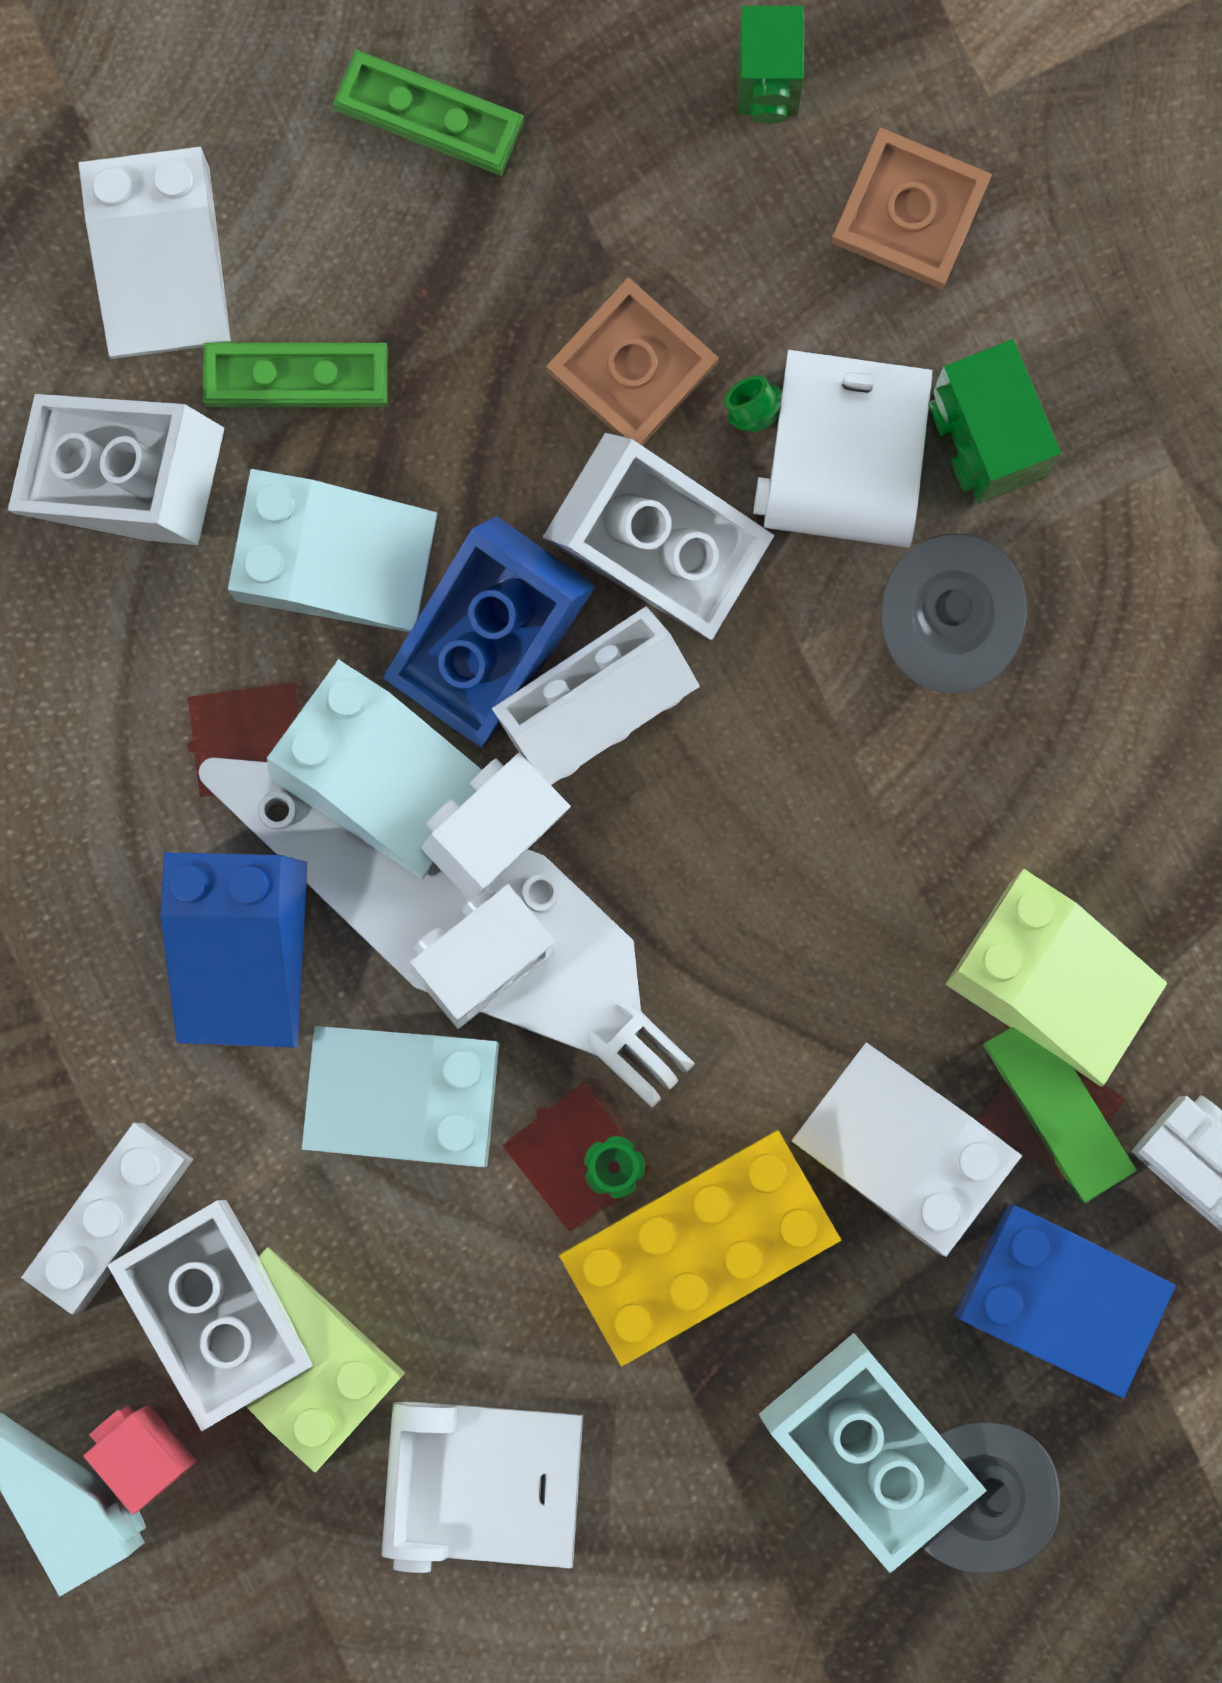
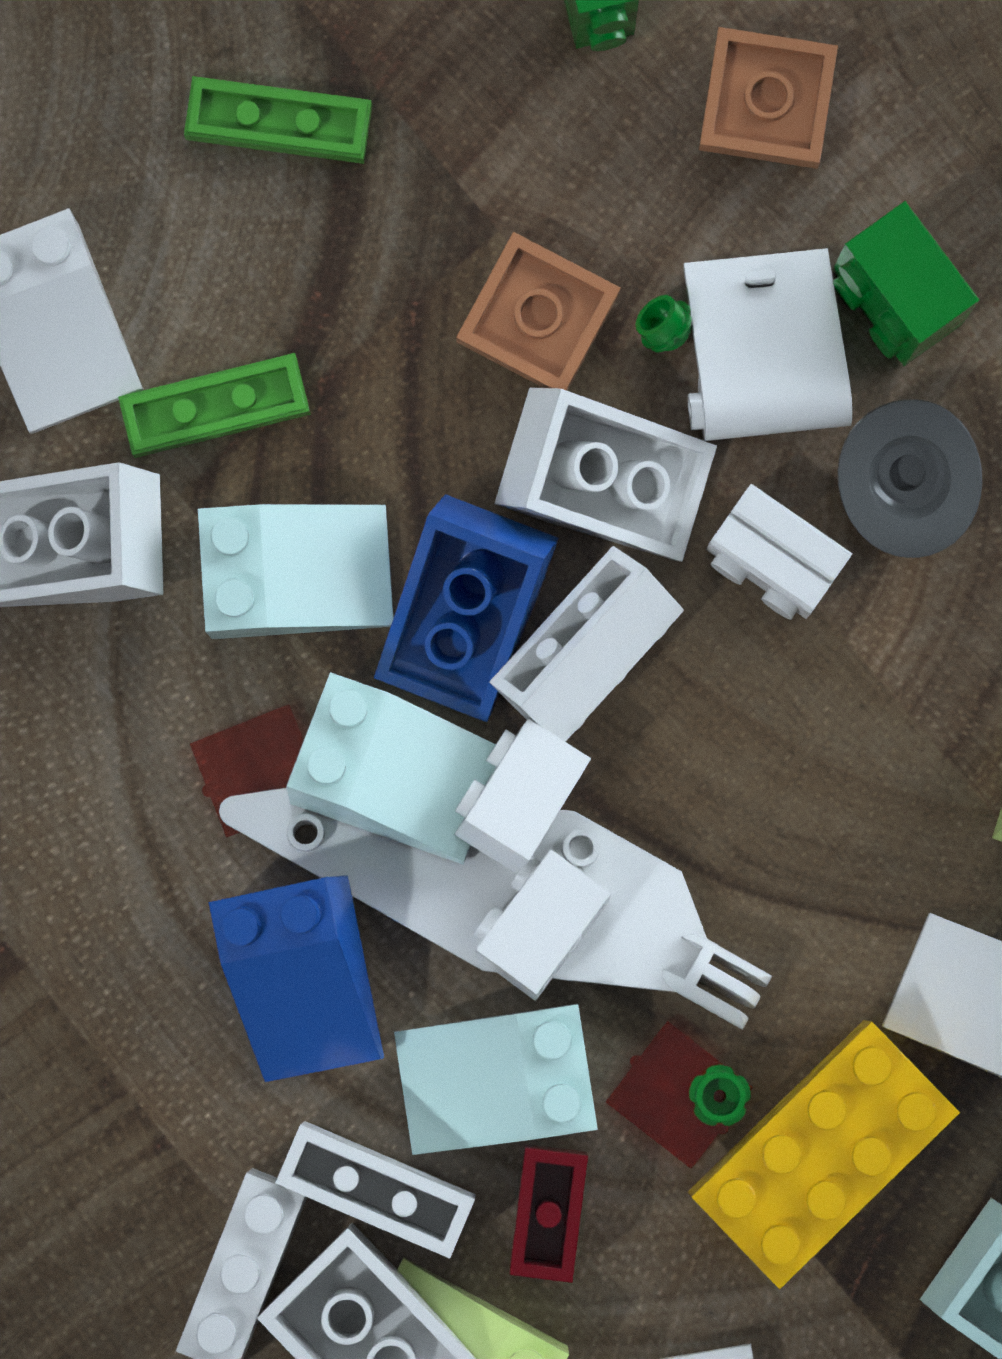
camera: 15 degrees left, 0 degrees up
none -> white brick [275,1121,476,1258]
none -> dark red brick [509,1144,588,1283]
none -> white brick [706,484,853,620]

